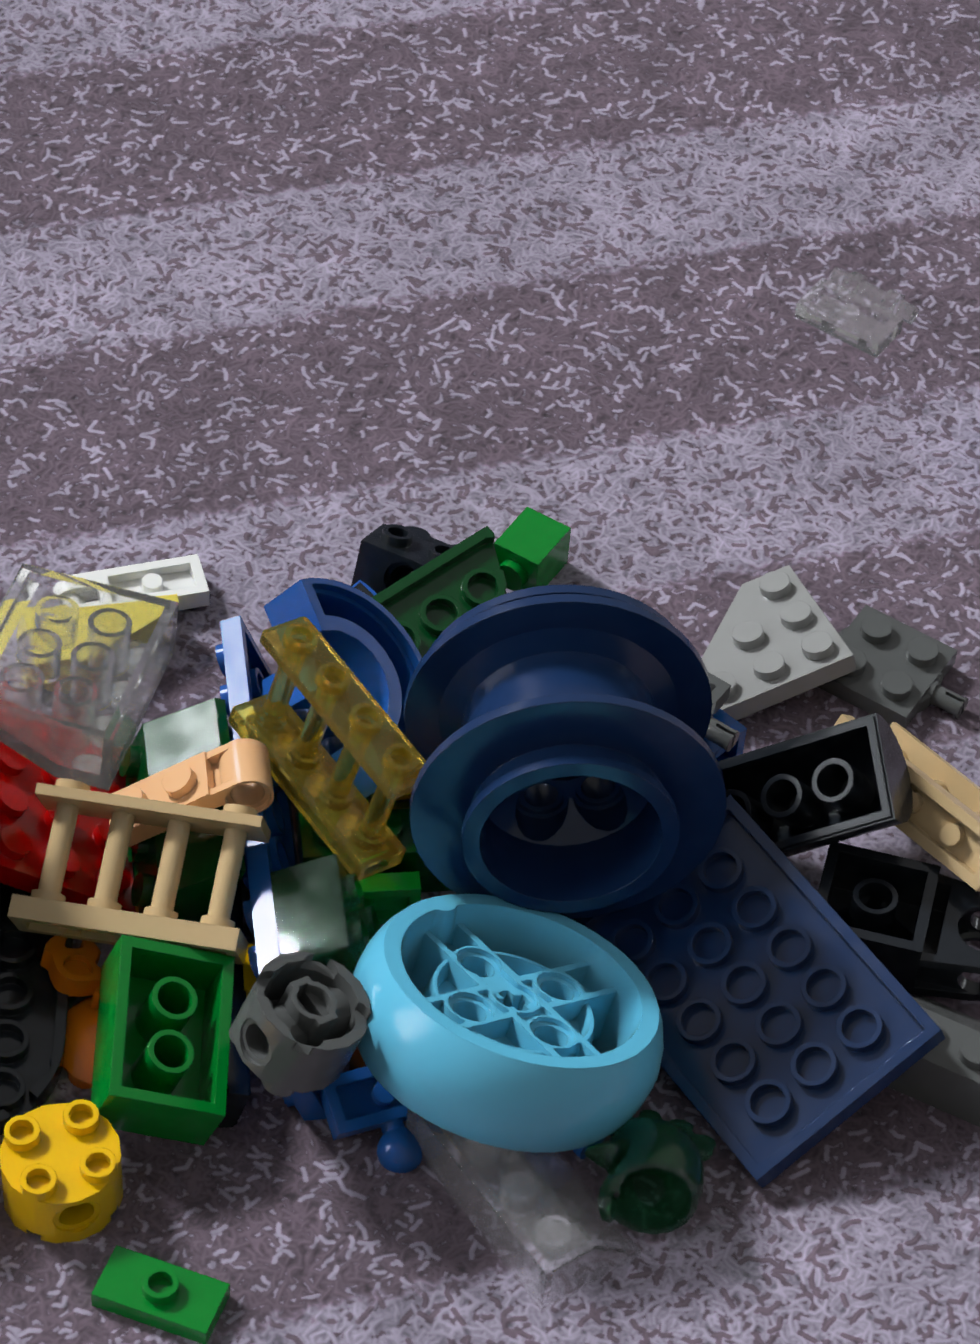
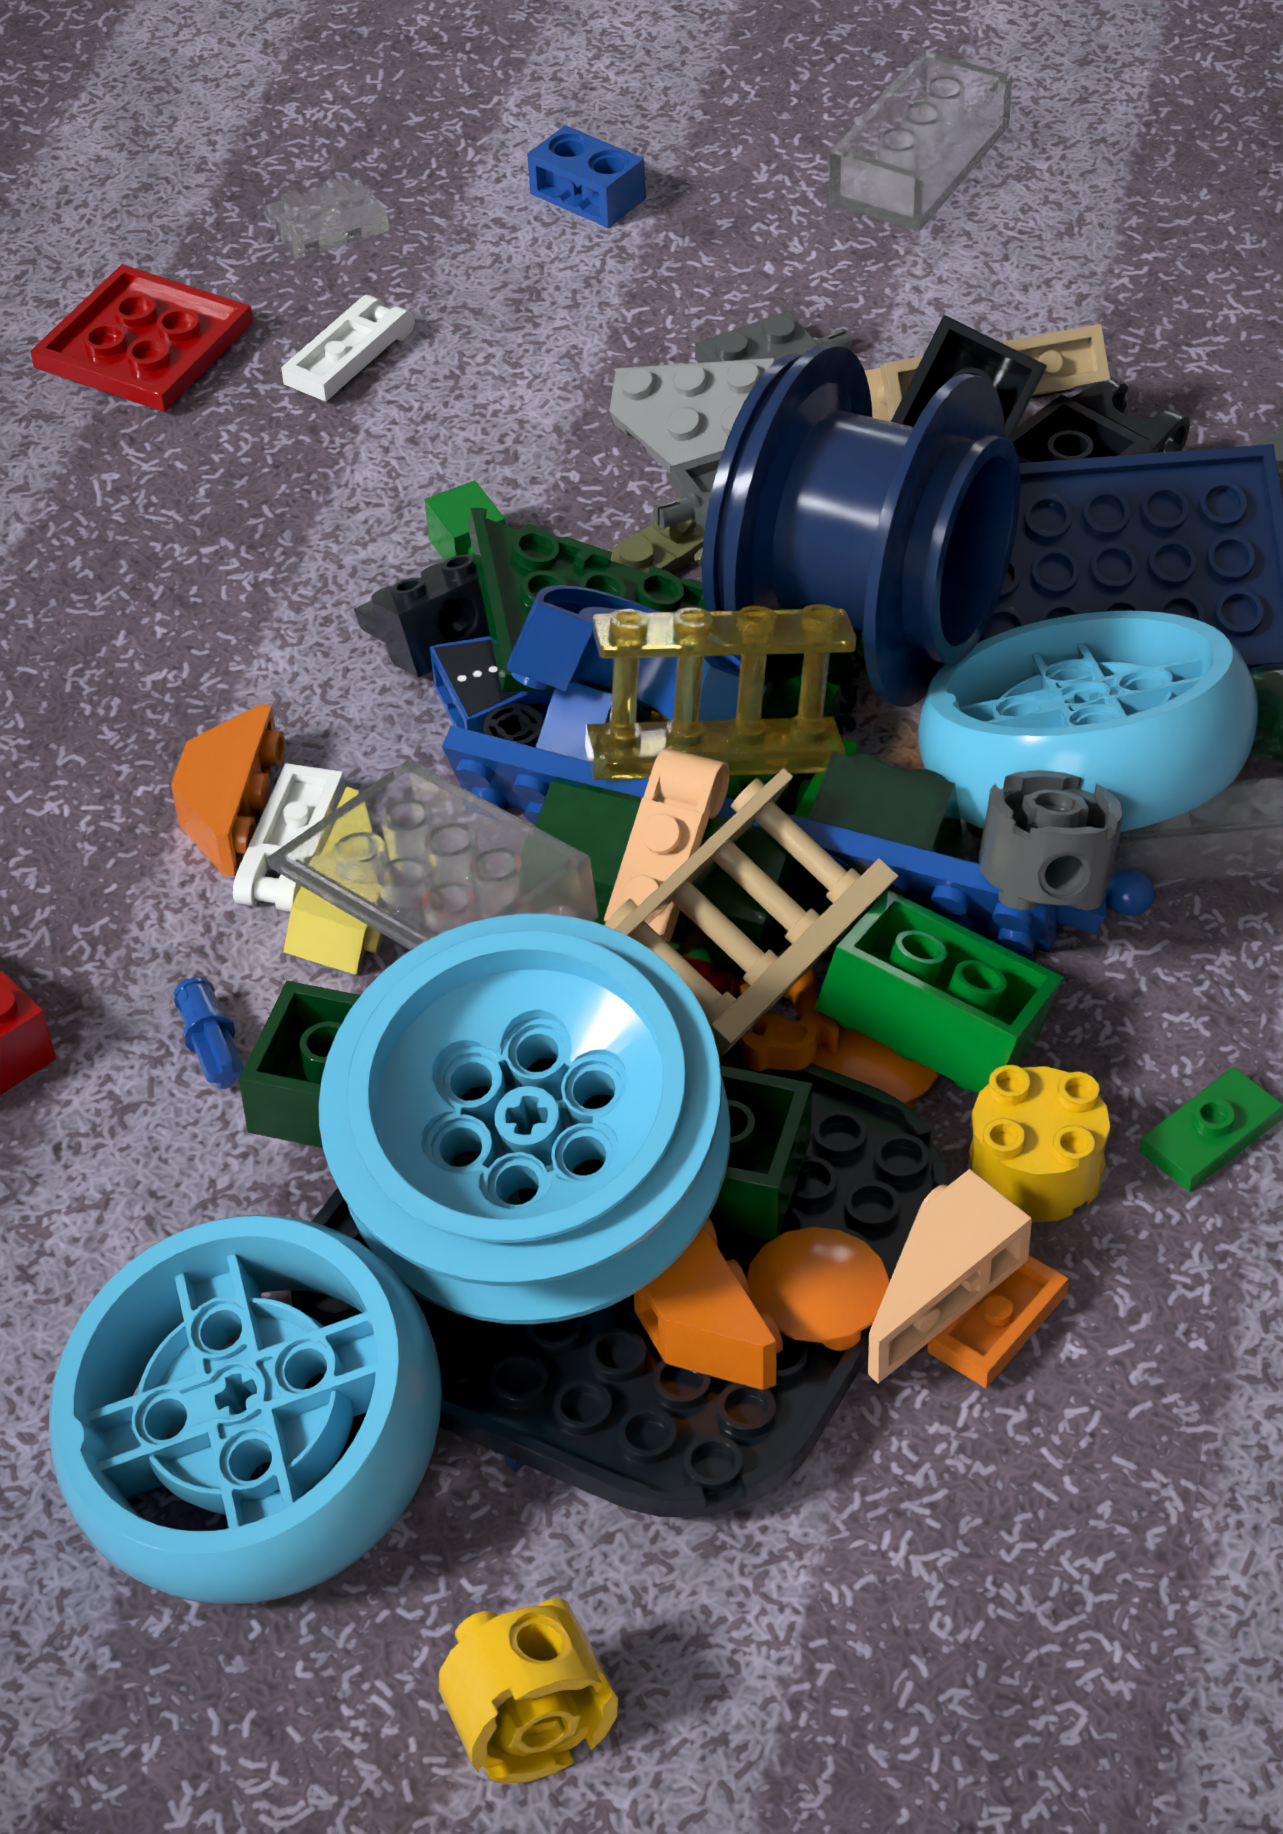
camera: 55 degrees left, 0 degrees up
none -> red plate [30,264,253,412]
none -> orange slope [171,704,285,876]
none -> white plate [281,295,415,402]

